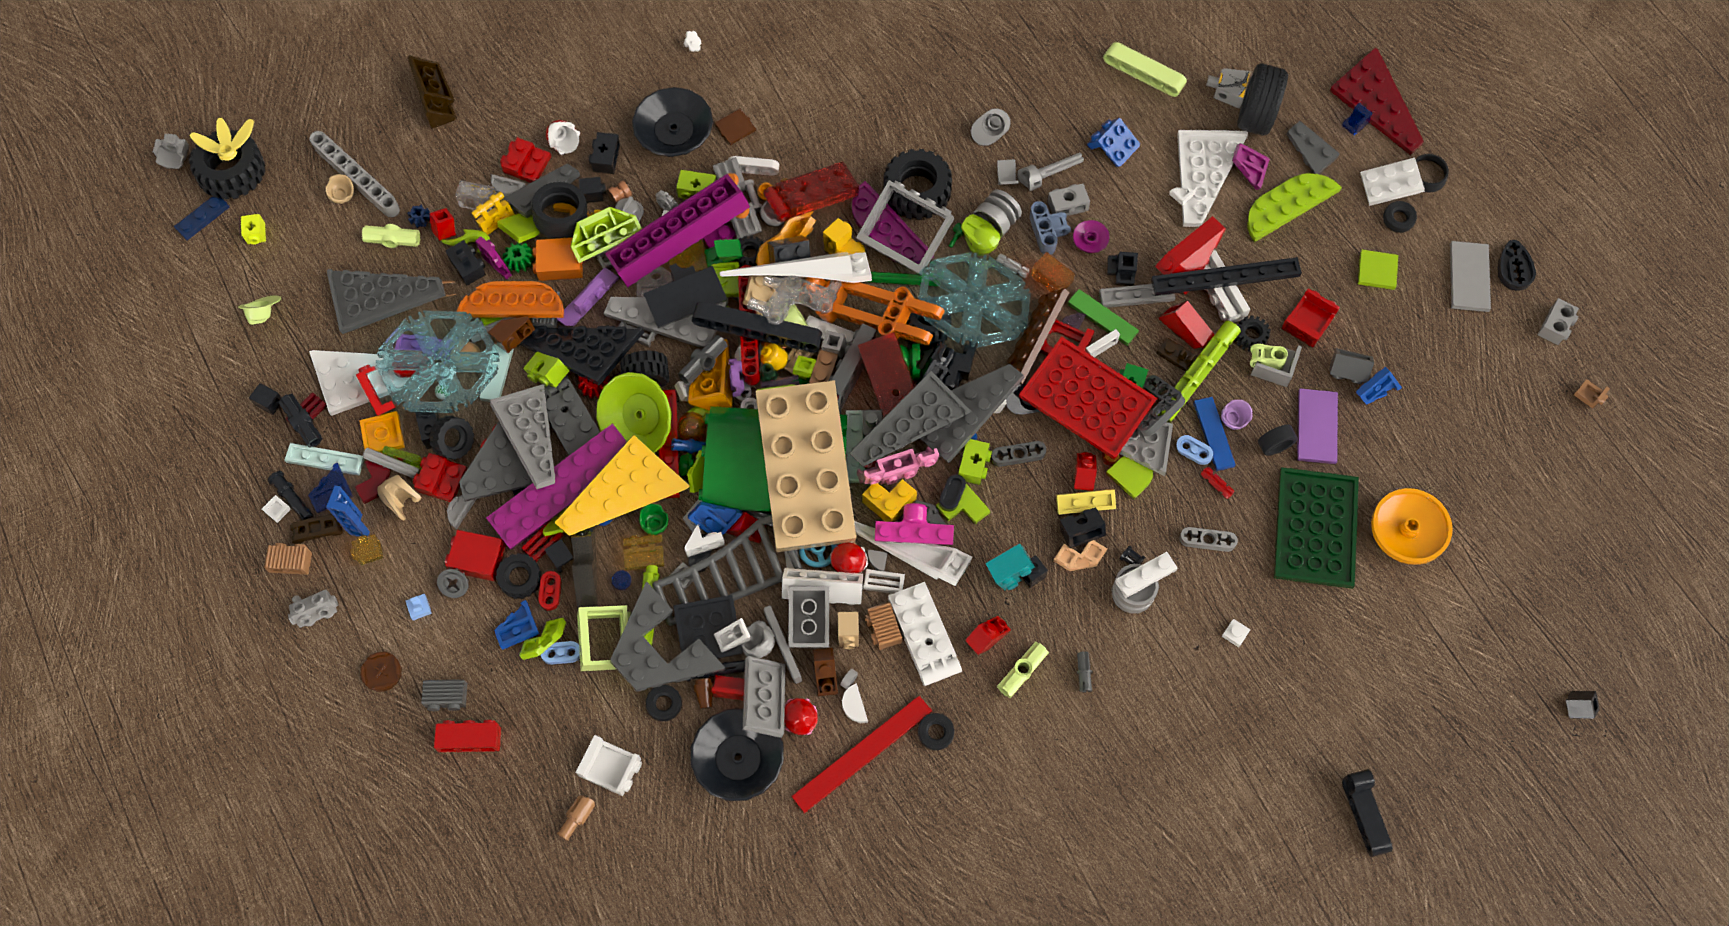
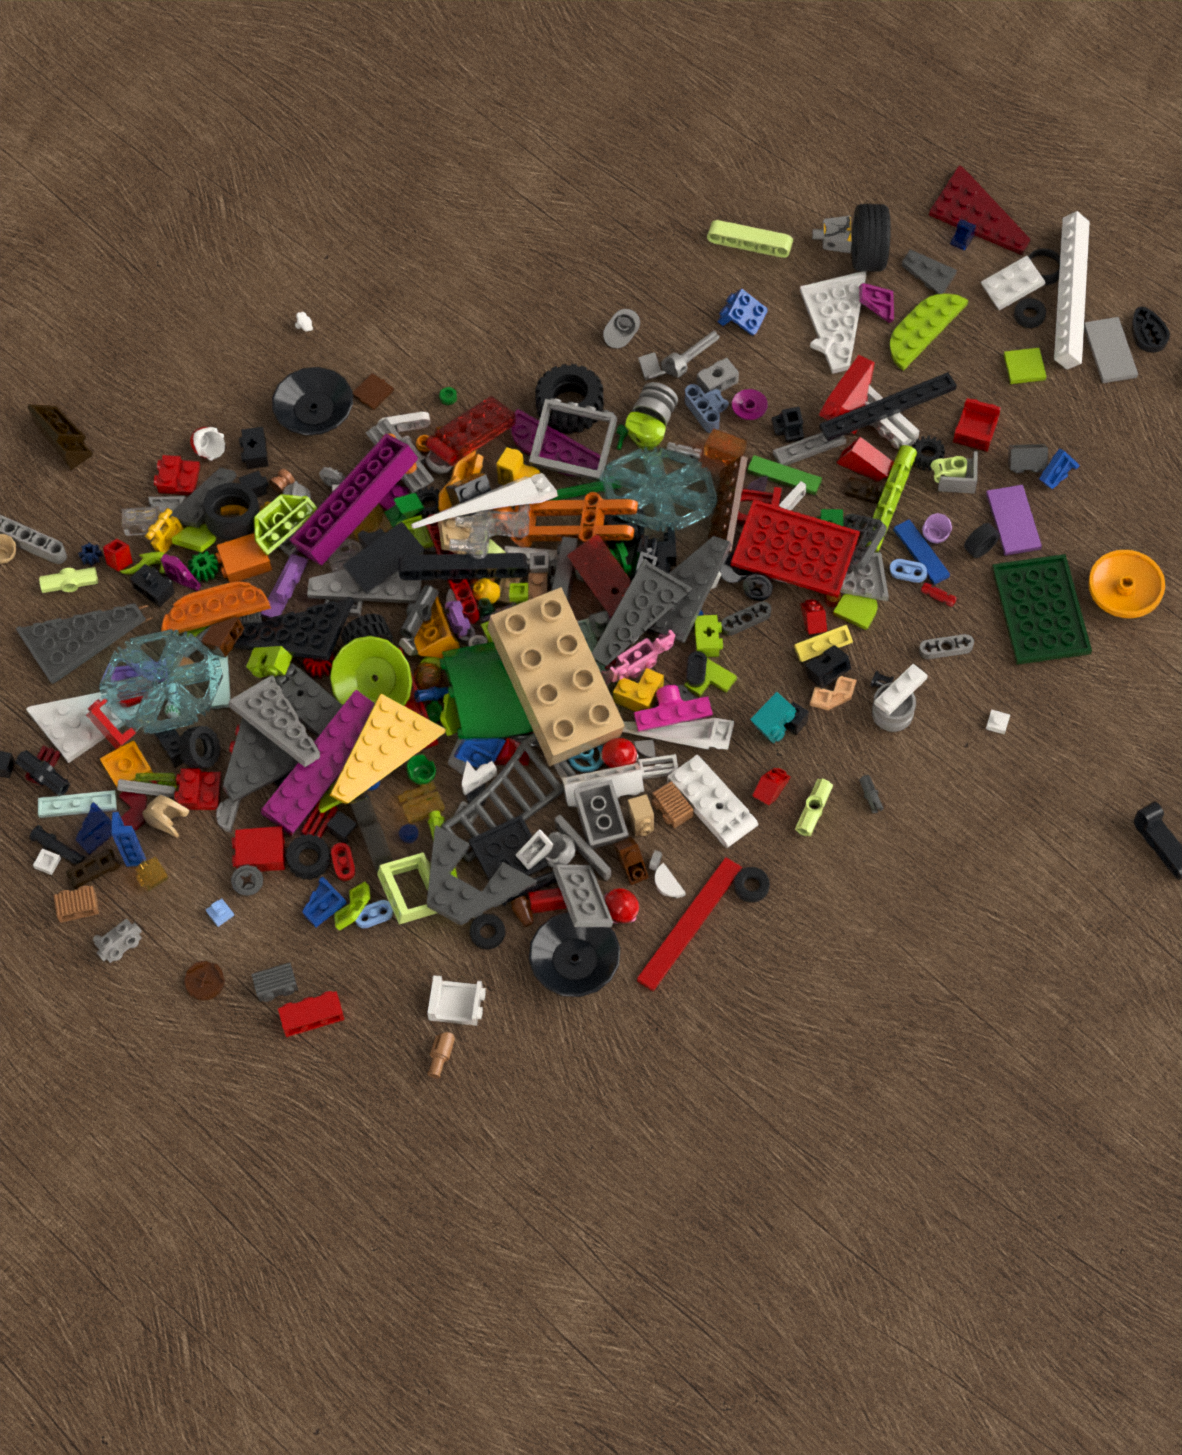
camera: 15 degrees left, 5 degrees down
lime brick [676,170,717,200] -> none
none -> green tile [439,387,457,405]
none -> black gear [743,572,773,601]
none -> white brick [1054,211,1089,369]

